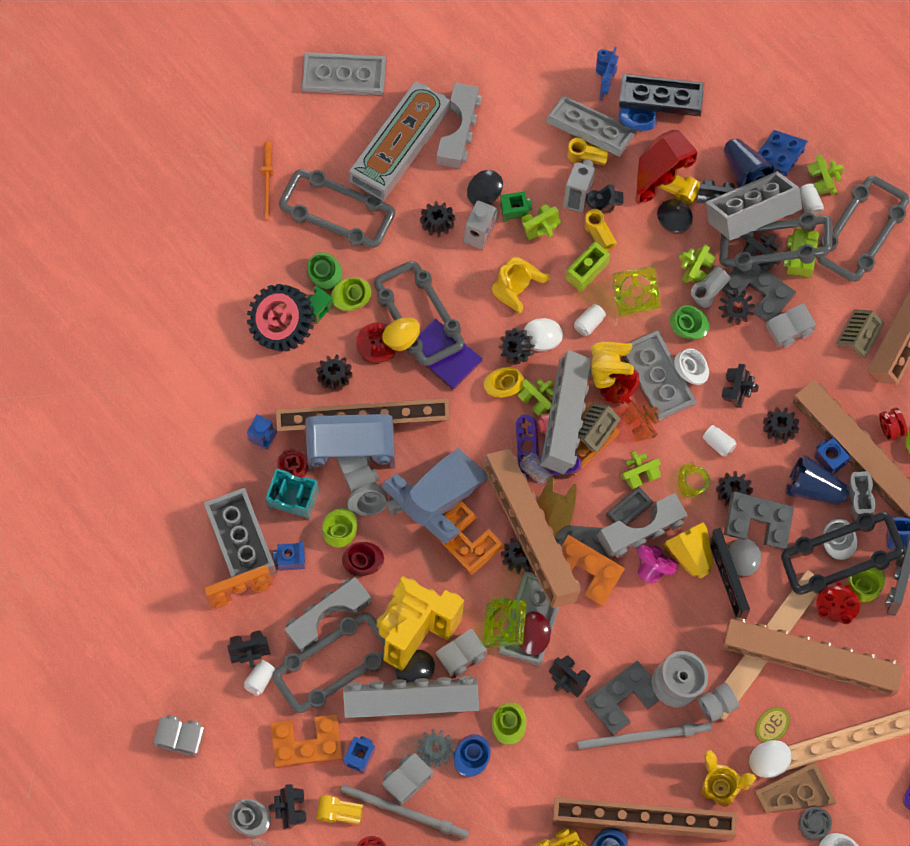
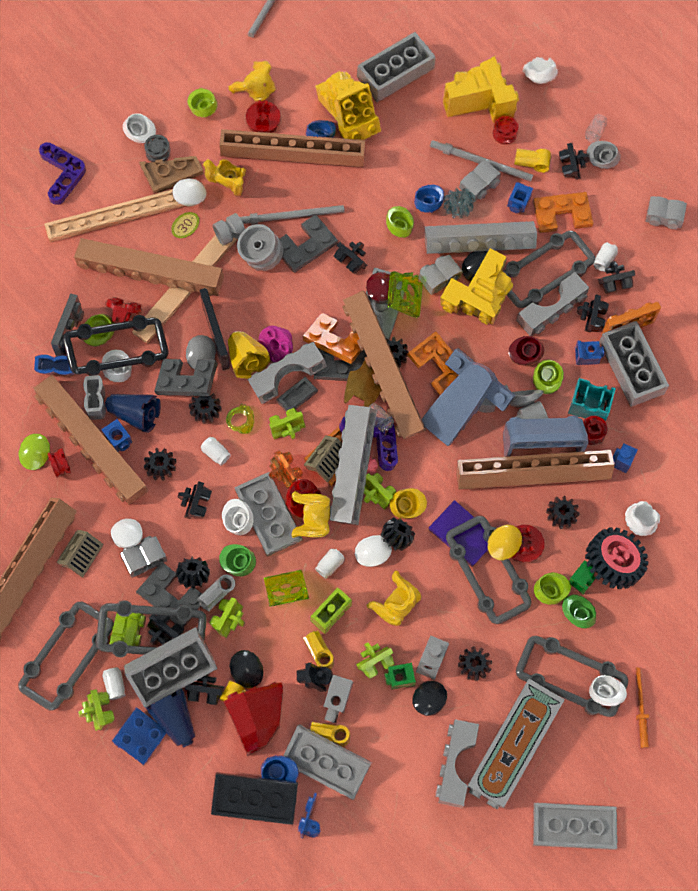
camera: 175 degrees right, 0 degrees up
none -> white hat [111,518,143,548]
none -> black hips [577,295,609,333]
none -> white hat [589,675,627,706]
none -> white hair [625,501,660,536]

